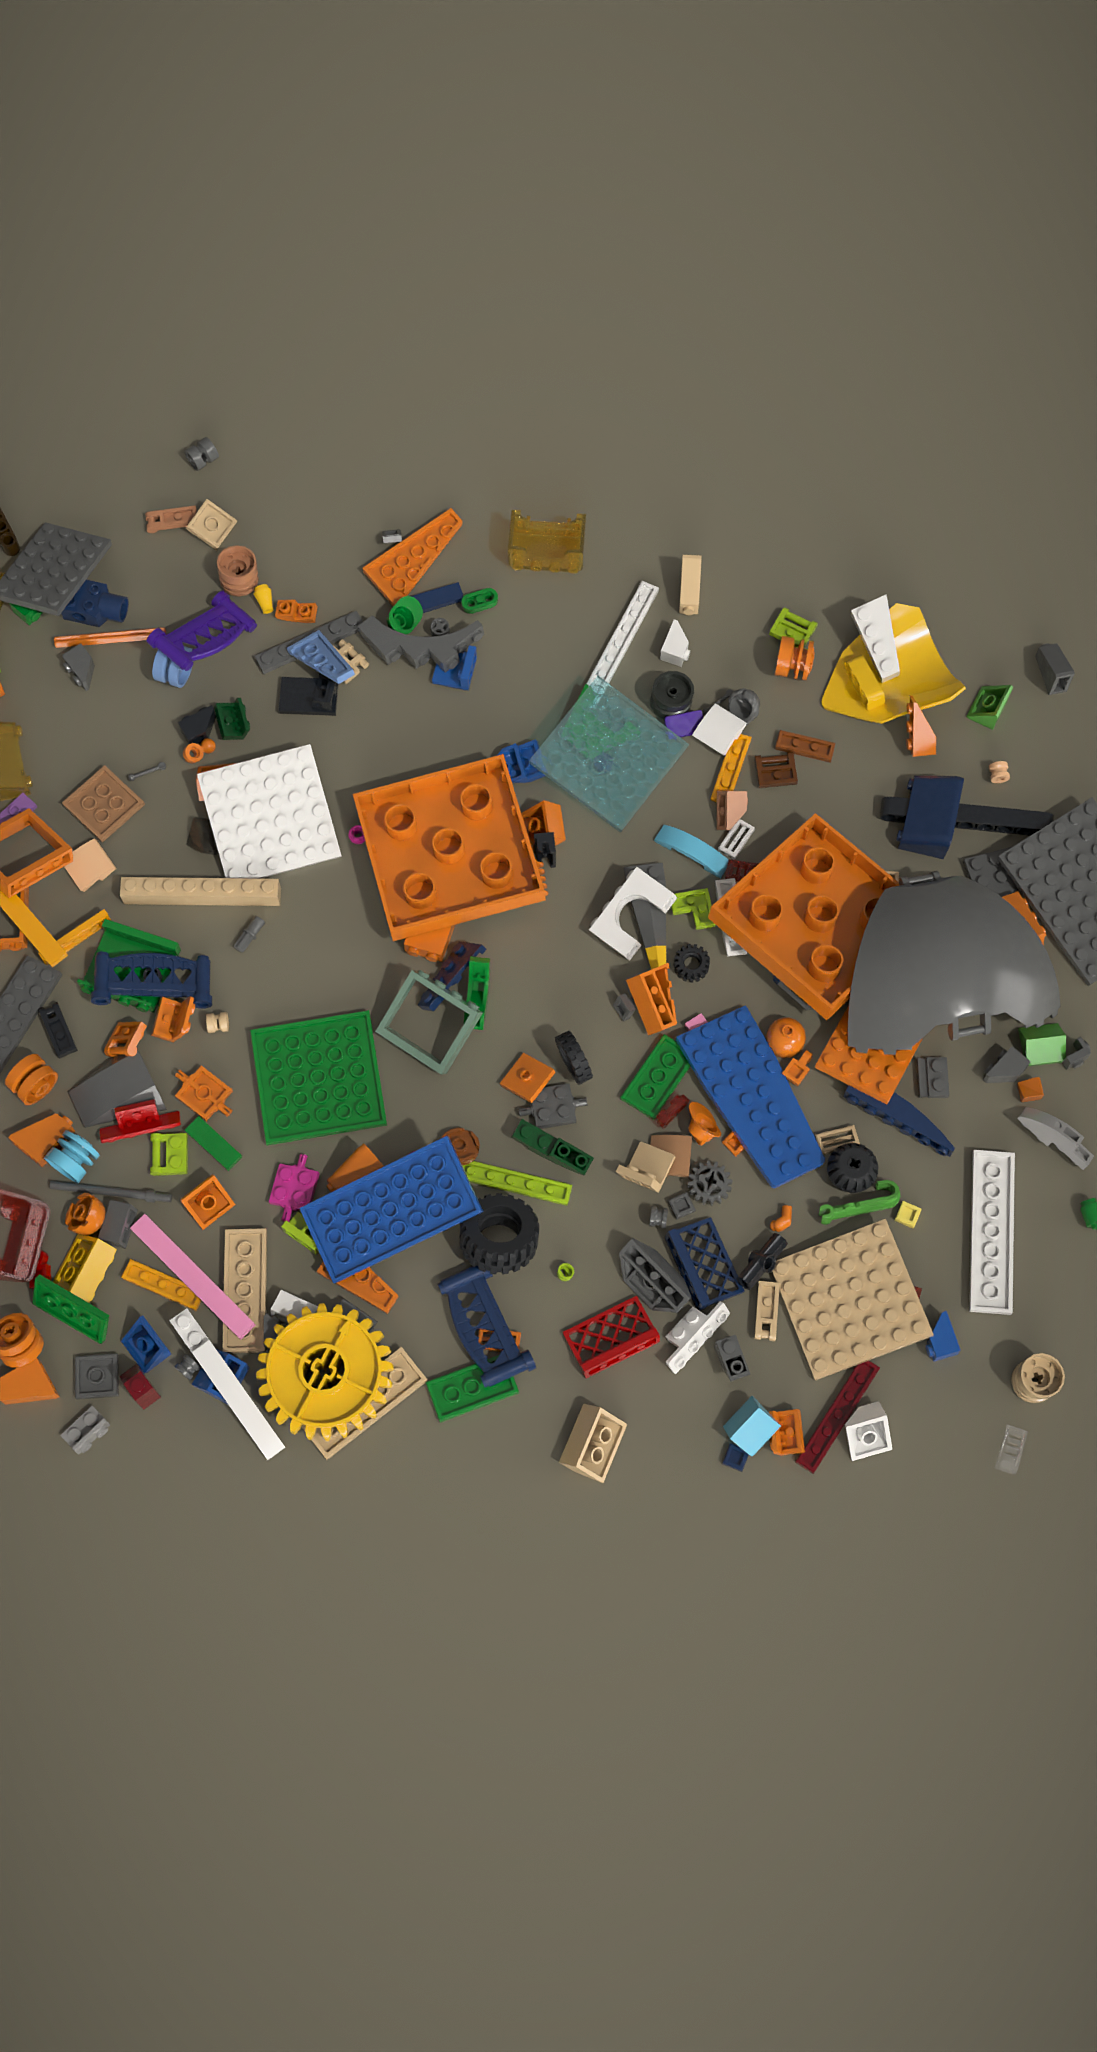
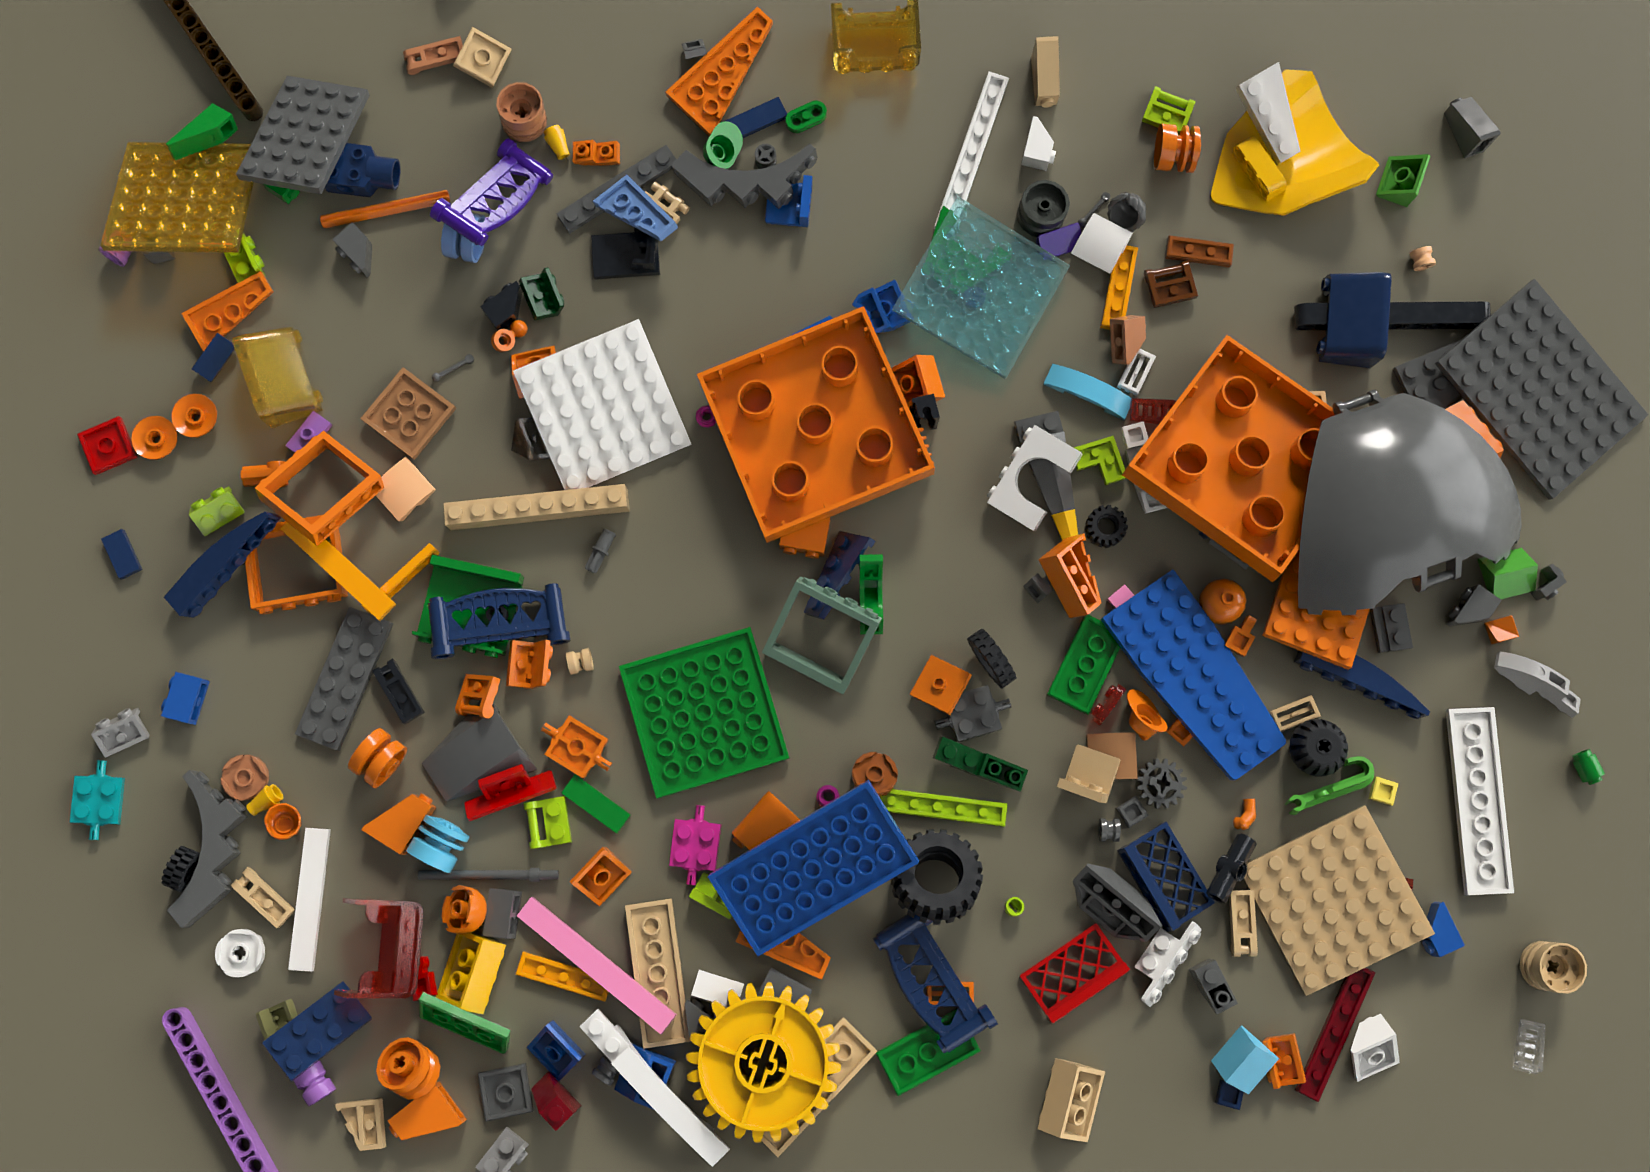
camera: 10 degrees left, 10 degrees up
slope [906,695,936,757] -> none

